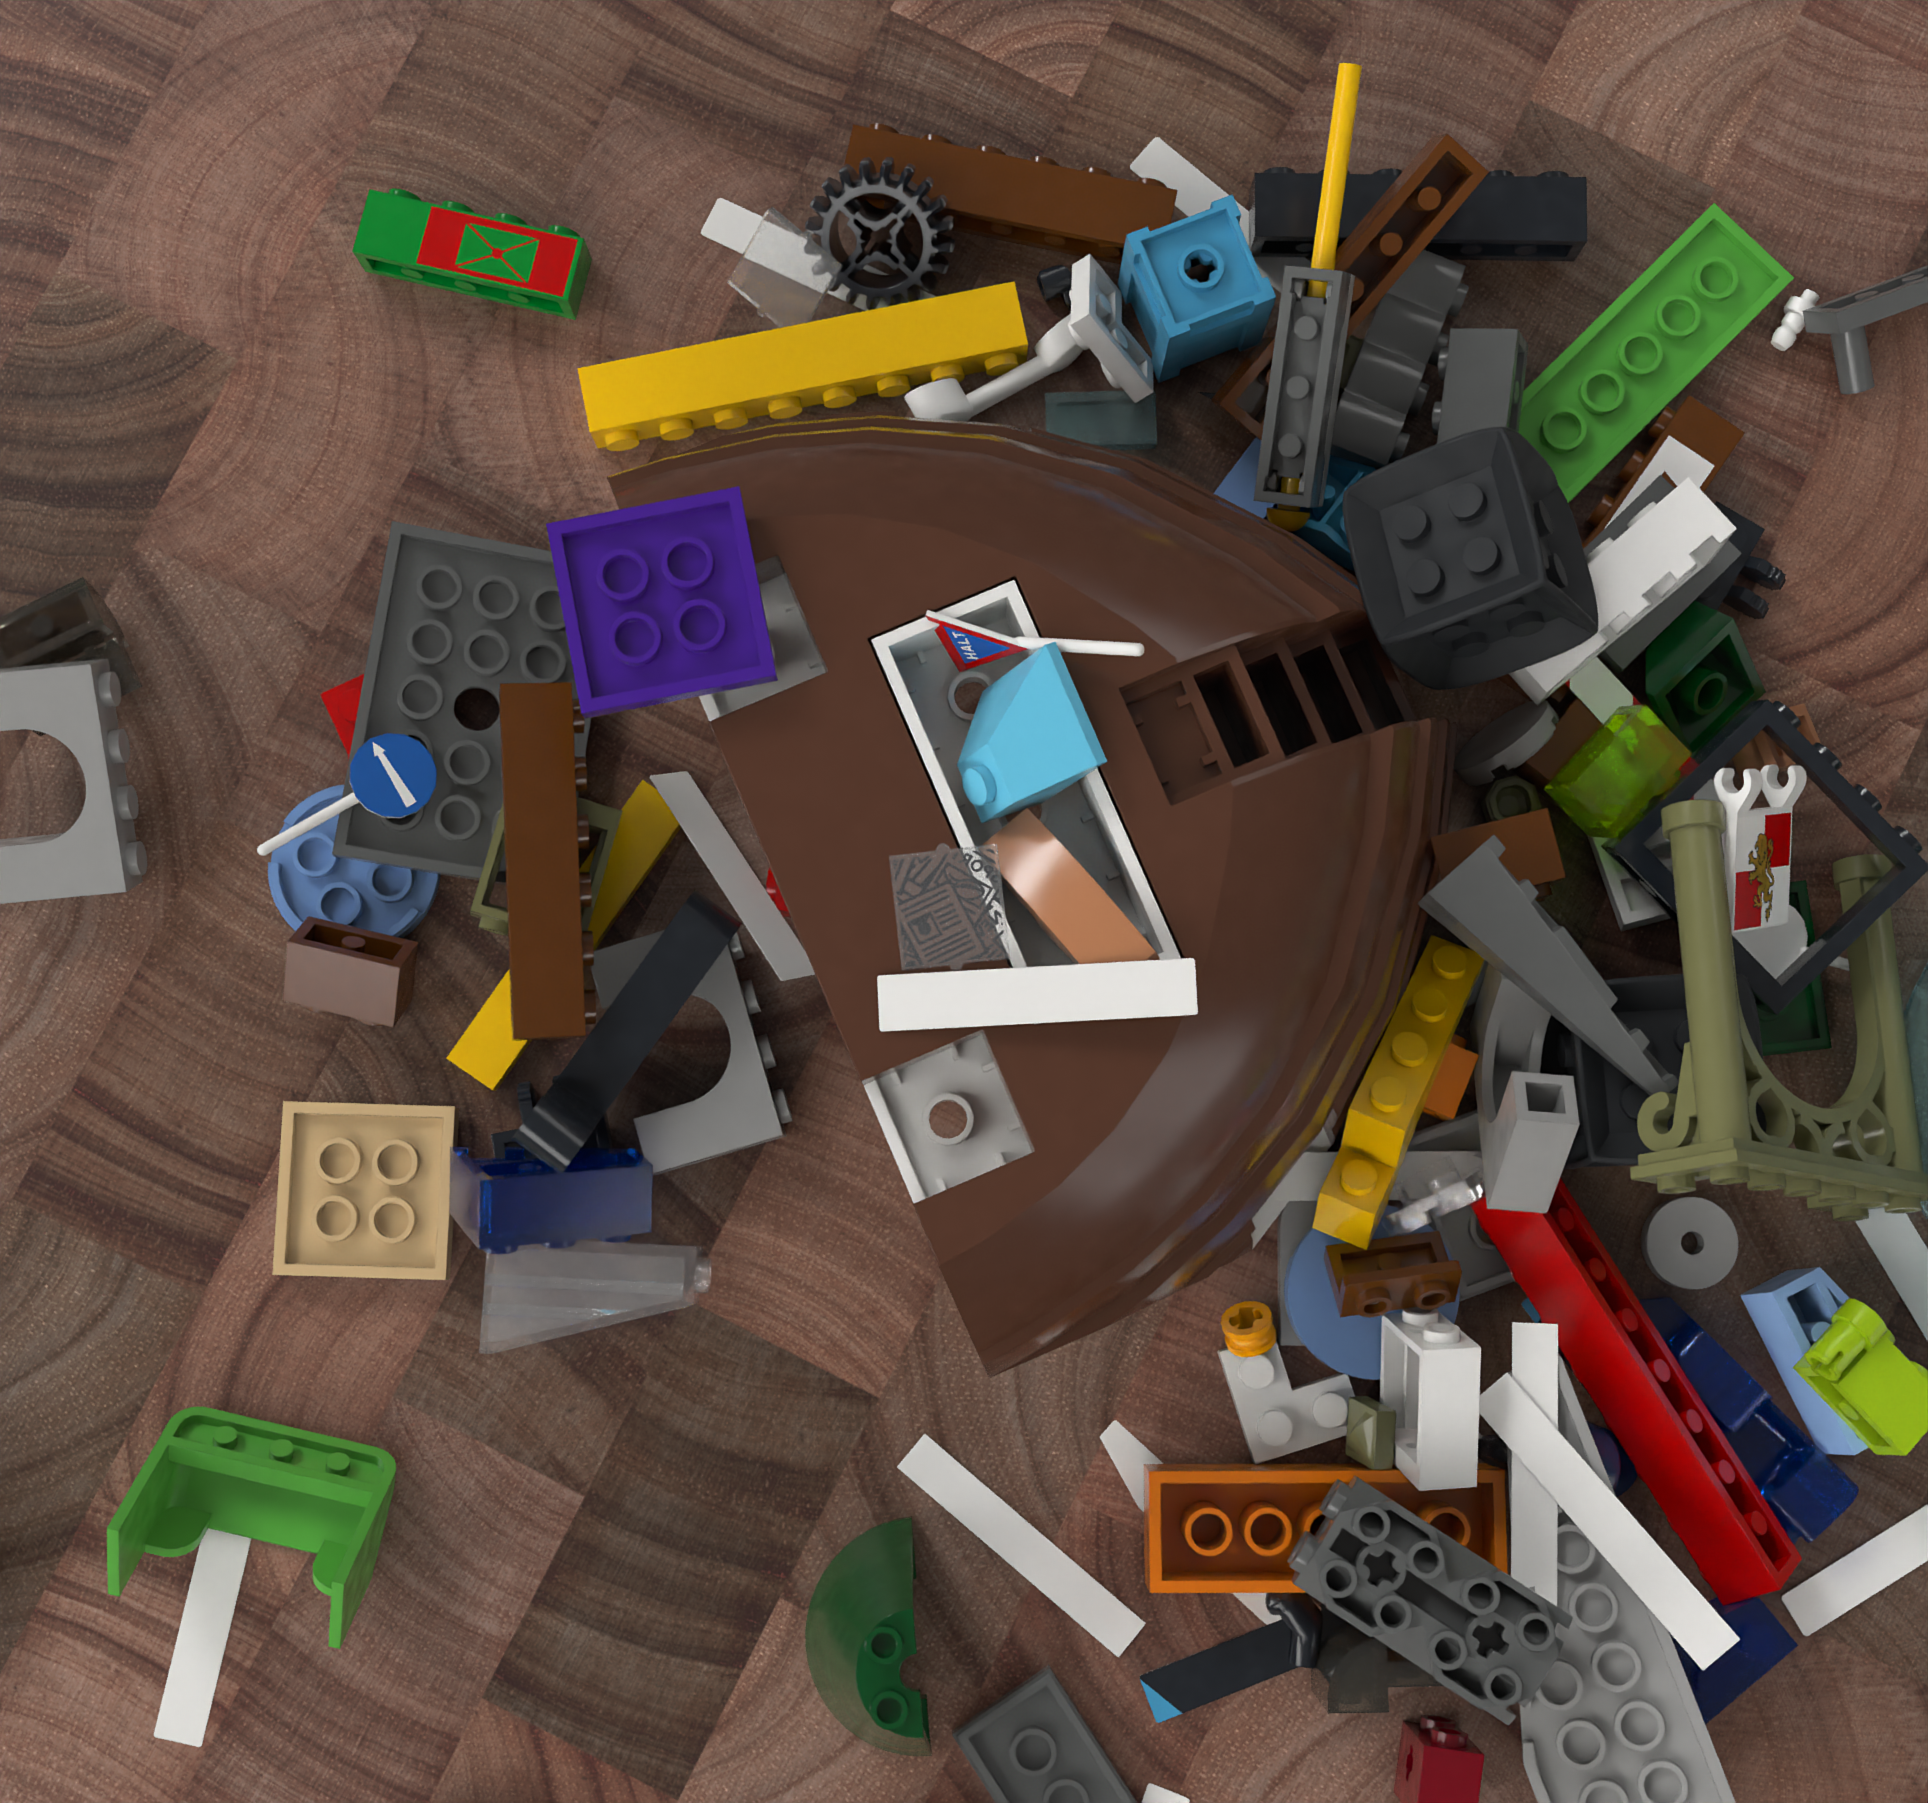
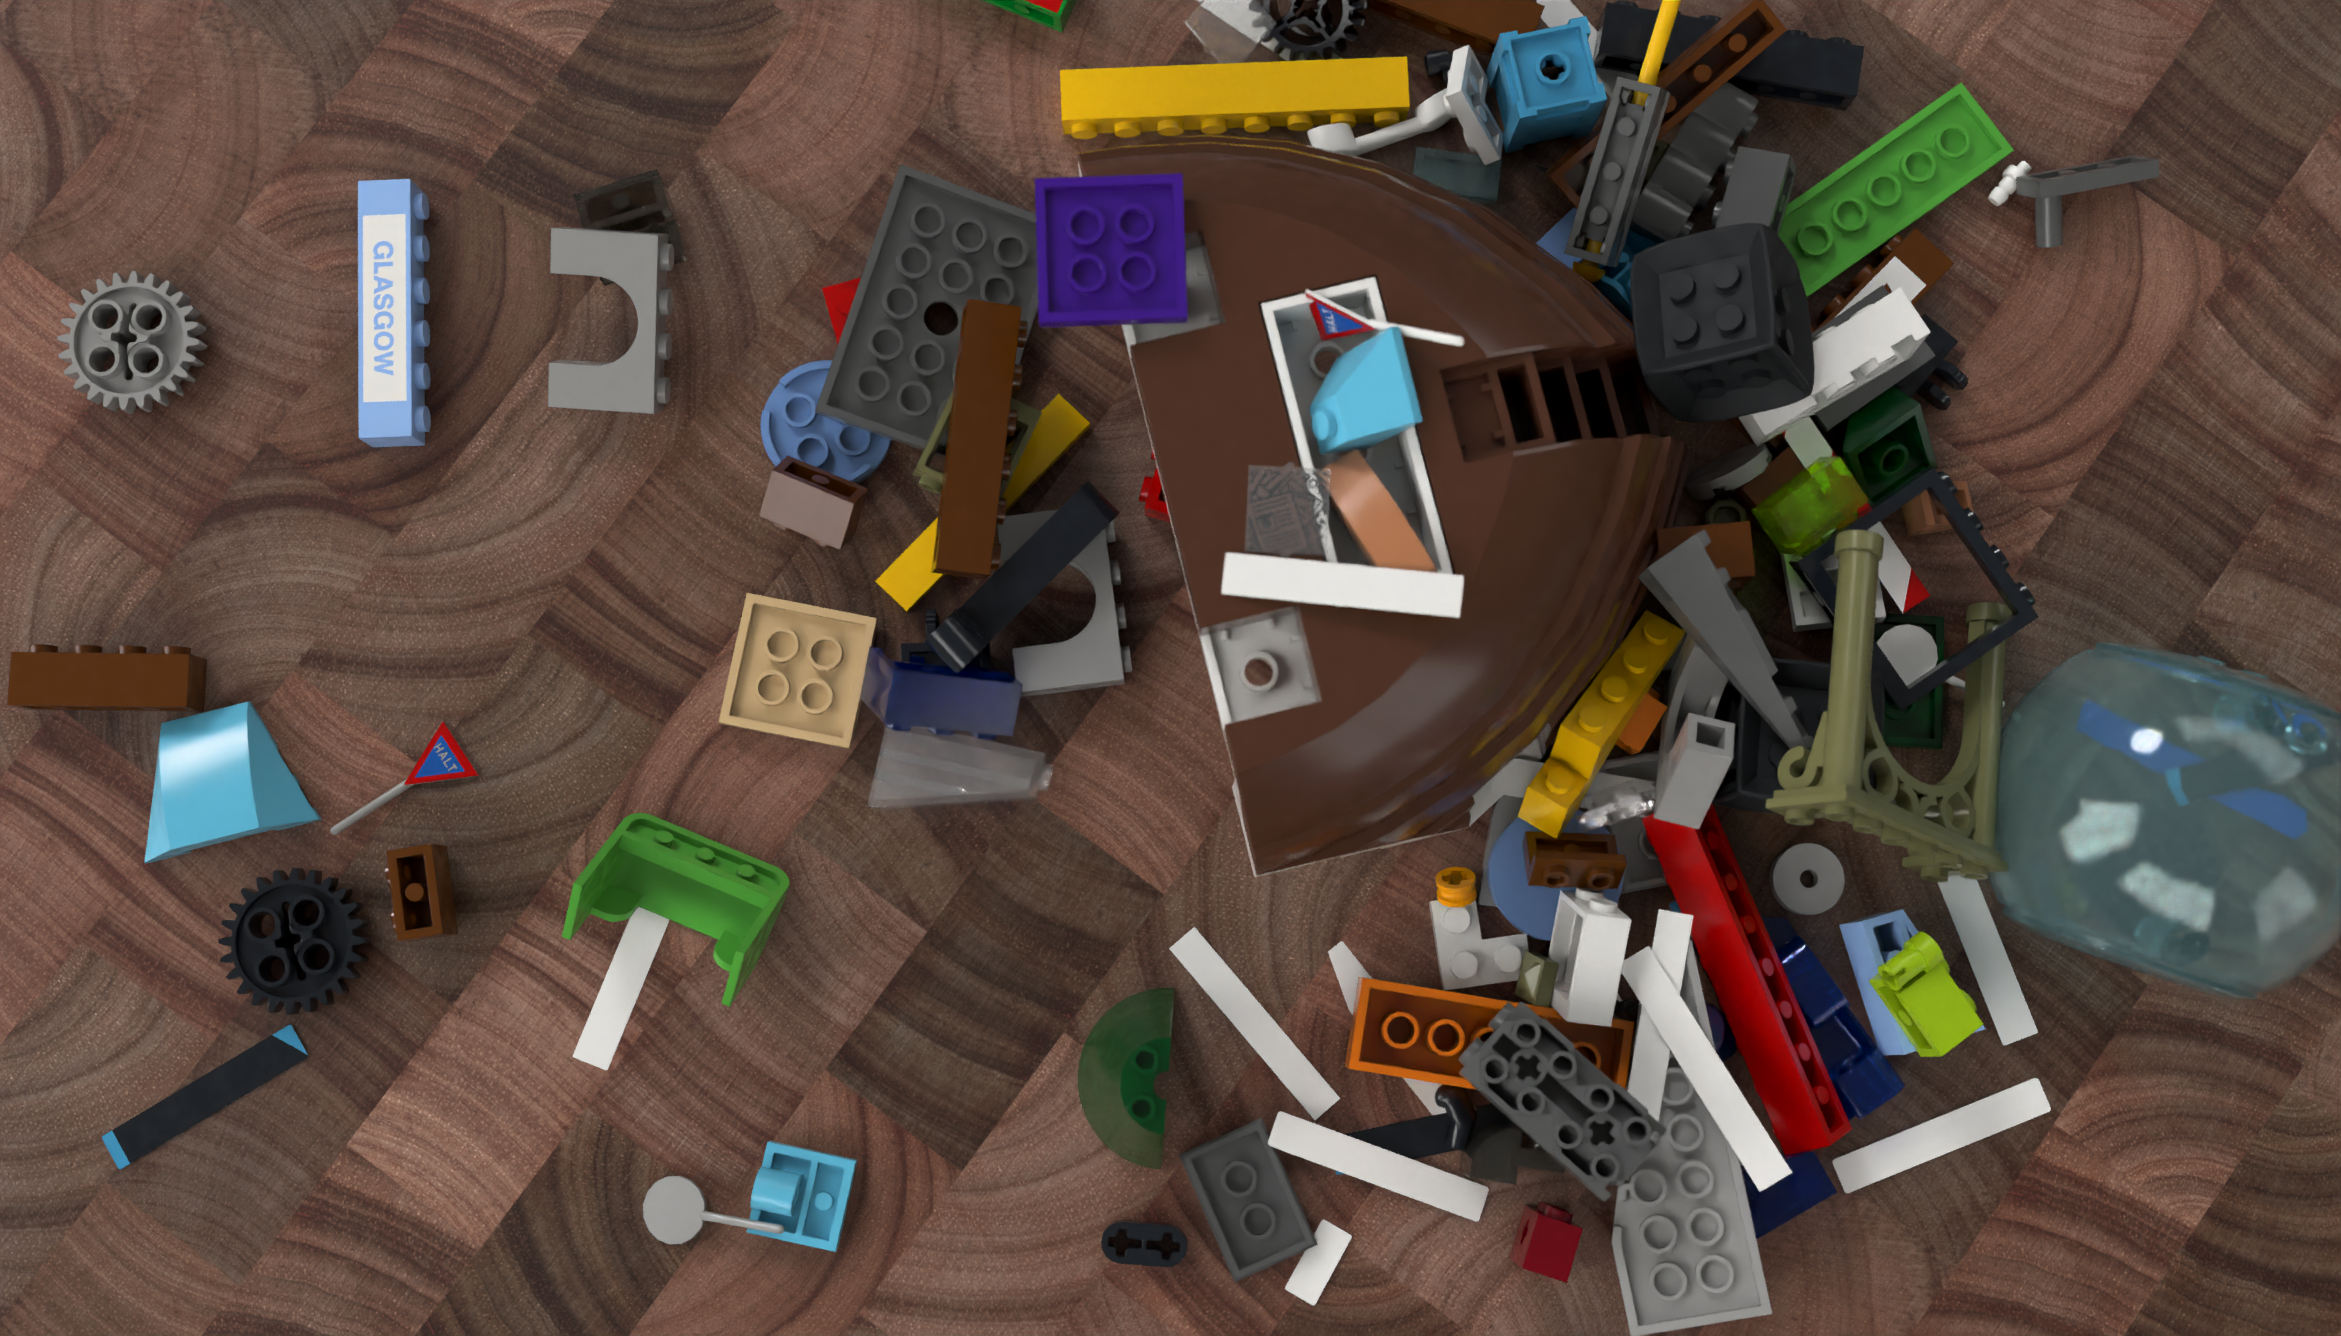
camera: 10 degrees right, 0 degrees up
blue piece [257,733,437,856] -> none
white sticker [650,771,815,981] -> none
flag [1714,764,1807,933] -> none
none -> white sticker [1268,1111,1489,1222]

